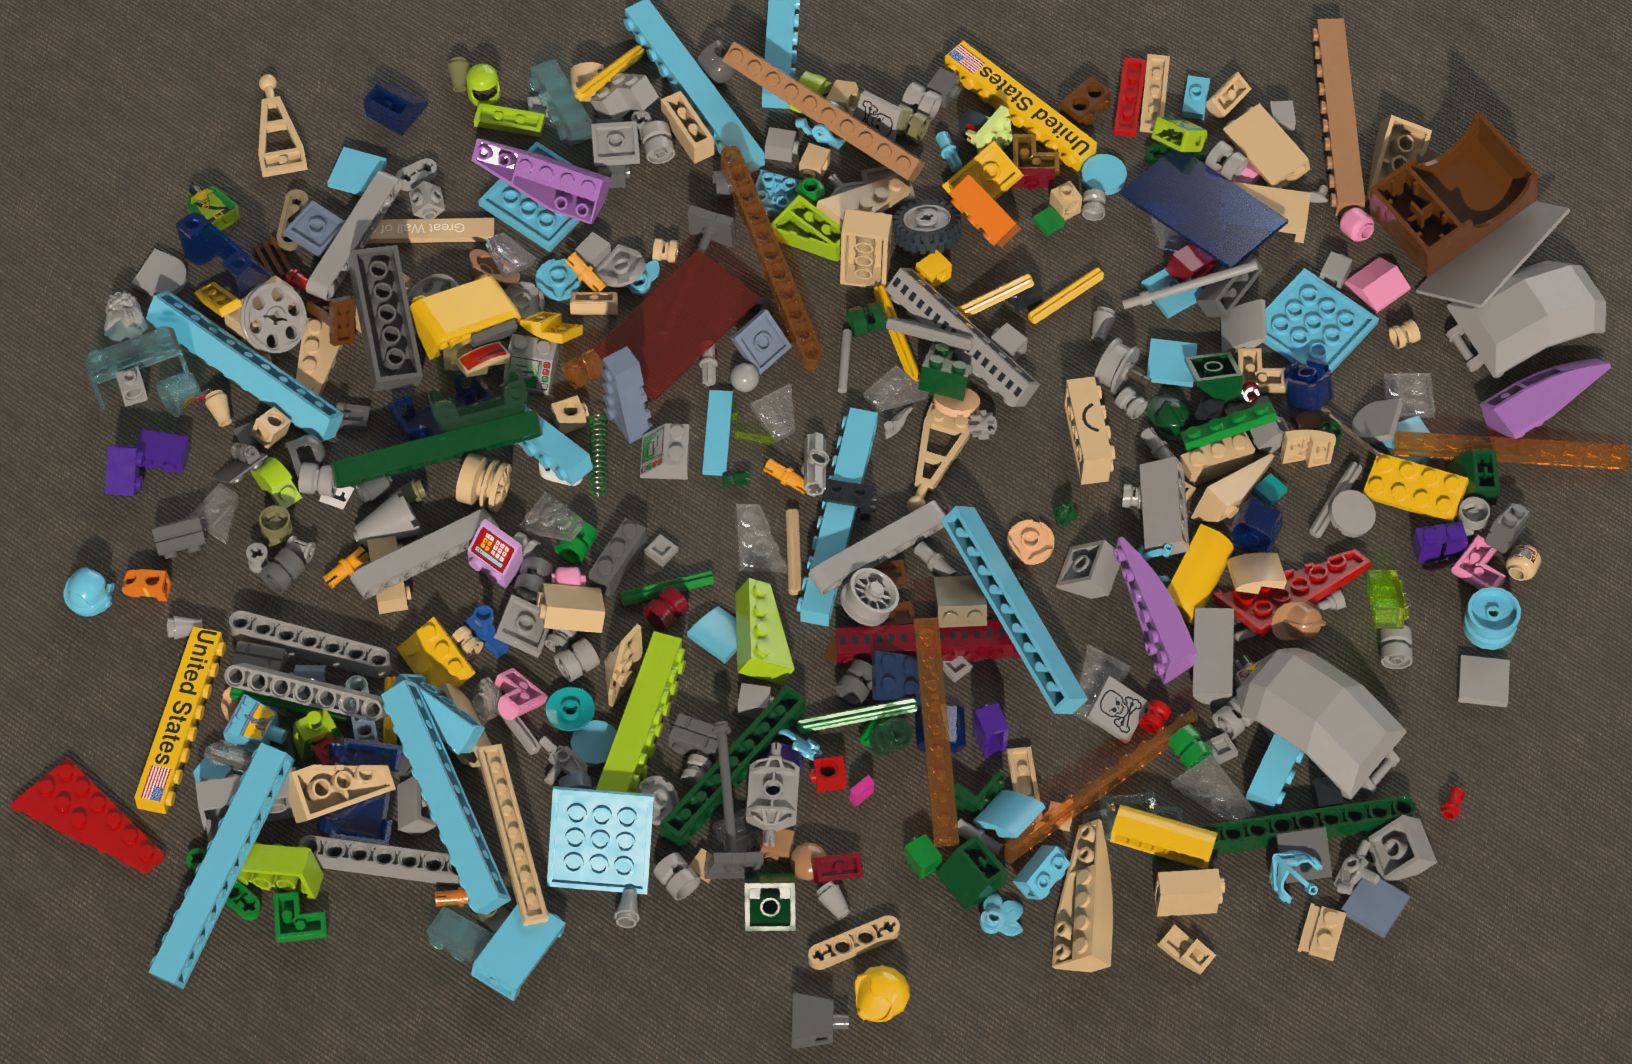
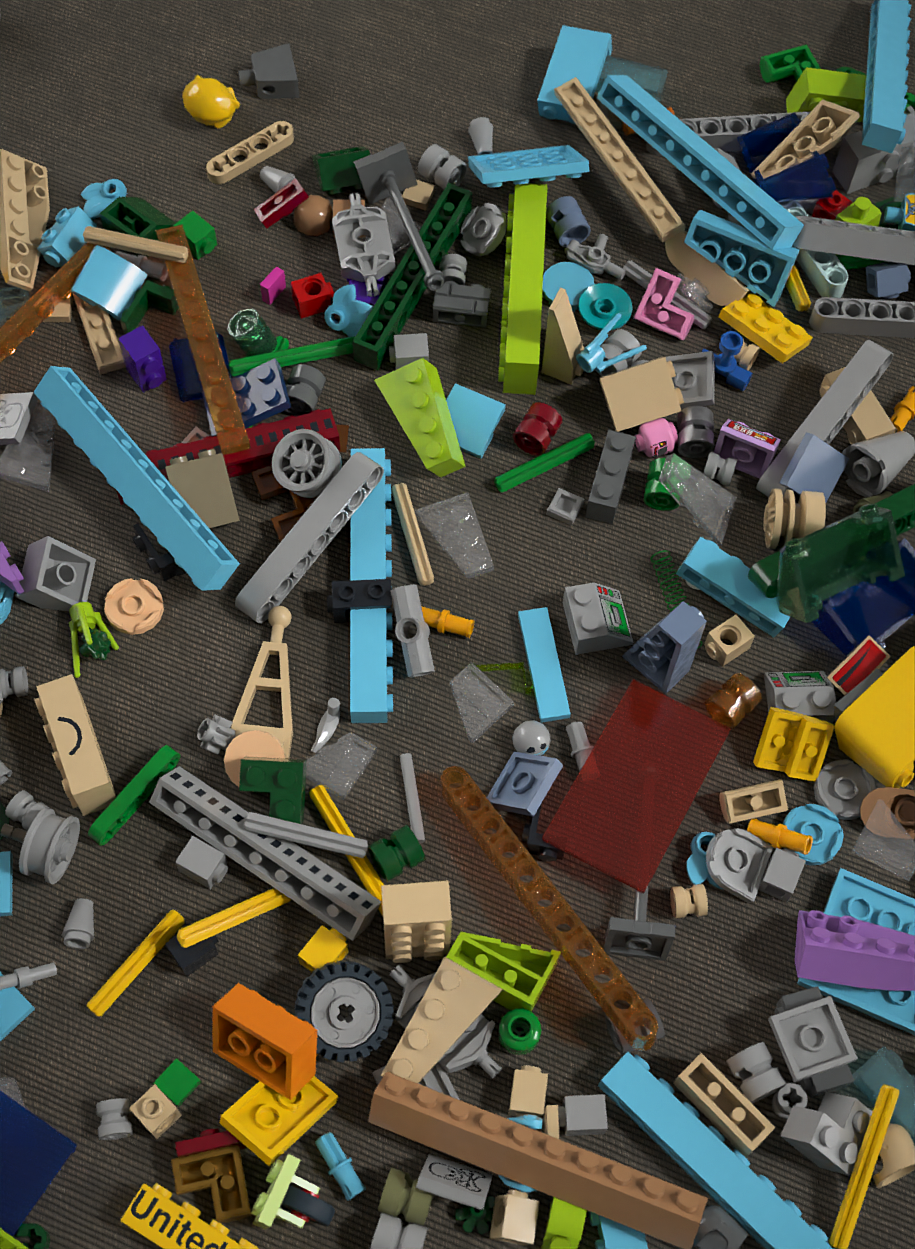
camera: 165 degrees right, 5 degrees up
dark green piece [722,470,751,487] -> none
medium azure tile [747,170,801,218] -> none
light grey pin [914,541,958,577] -> none
medium azure tile [1081,154,1127,195] -> none
none -> lime plant [68,602,119,678]
none -> tan axle [83,226,188,263]
none -> green beam [88,745,180,846]
none -> tan tile [543,1105,559,1139]
none -> medium azure plant [576,313,647,373]
none -> sand blue tile [779,432,849,504]

